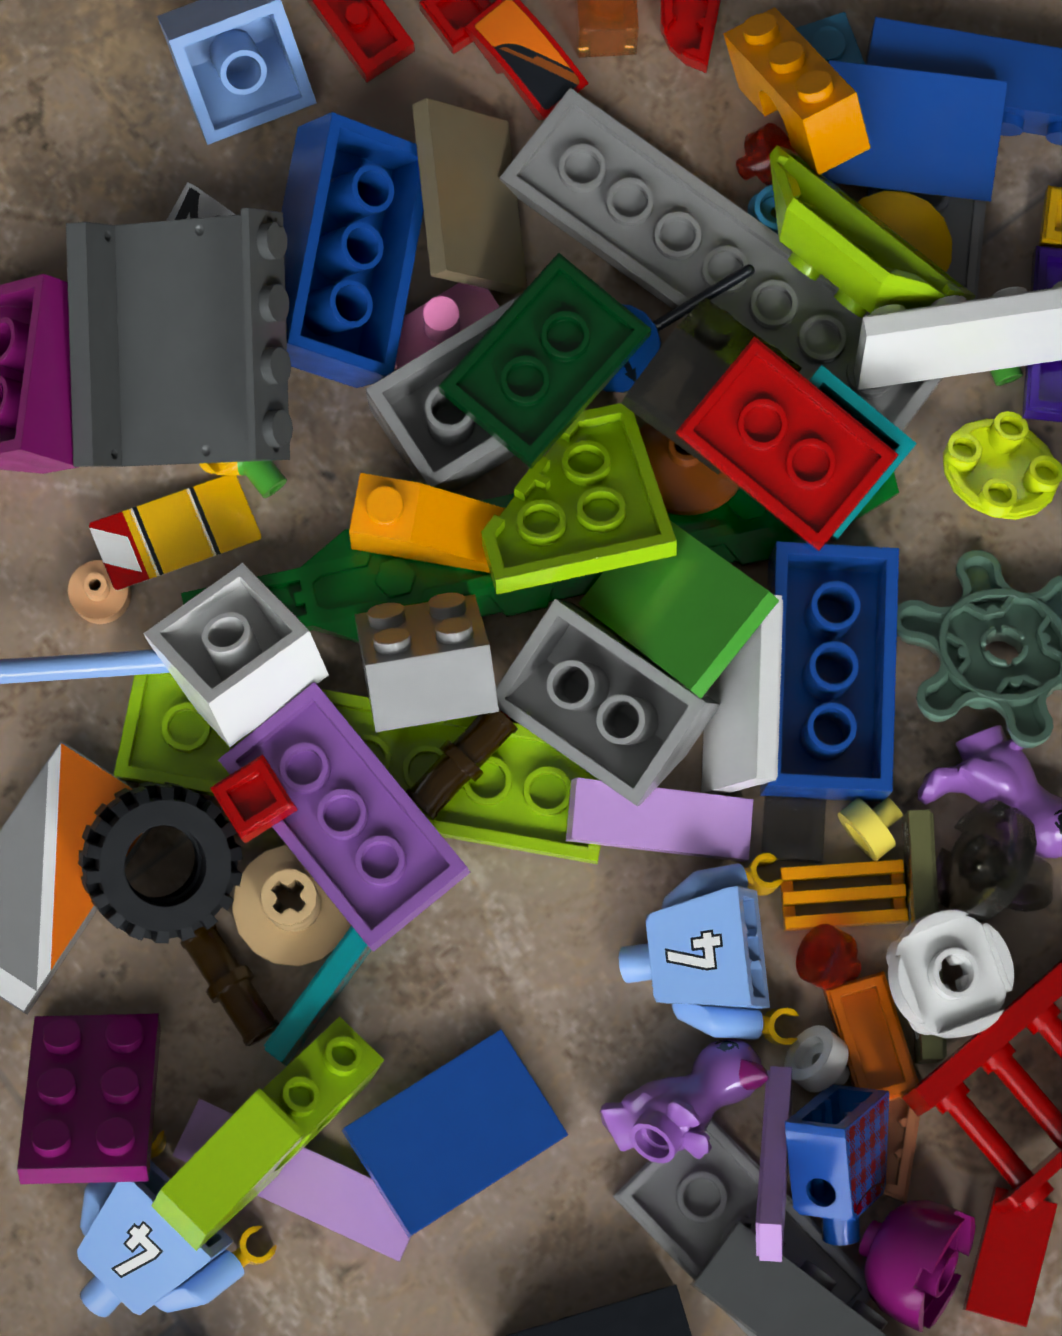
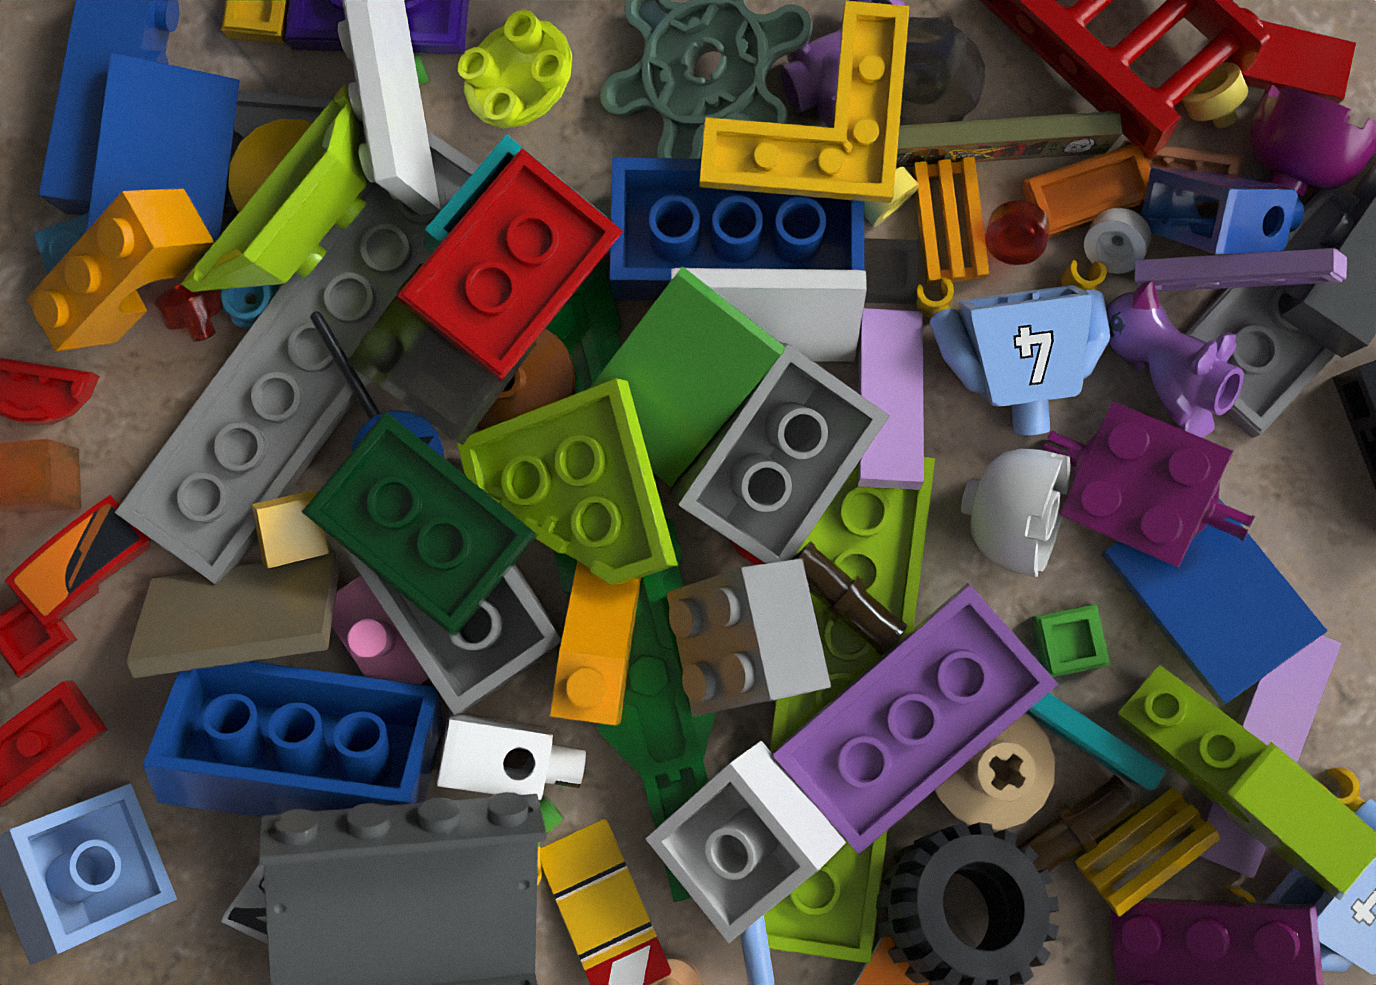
camera: 90 degrees left, 5 degrees up
red tile [210,754,298,843] -> none
white plate [886,910,1014,1038] -> none
none -> yellow tile [252,490,329,569]
none -> white torso [437,711,586,800]
none -> yellow plate [700,1,910,203]
none -> white cylinder [961,448,1071,577]
none -> bright green tile [1031,604,1110,677]
none -> magenta plate [1042,401,1255,568]
none -> yellow tile [1074,786,1220,917]
none -> light yellow tile [1182,62,1248,128]

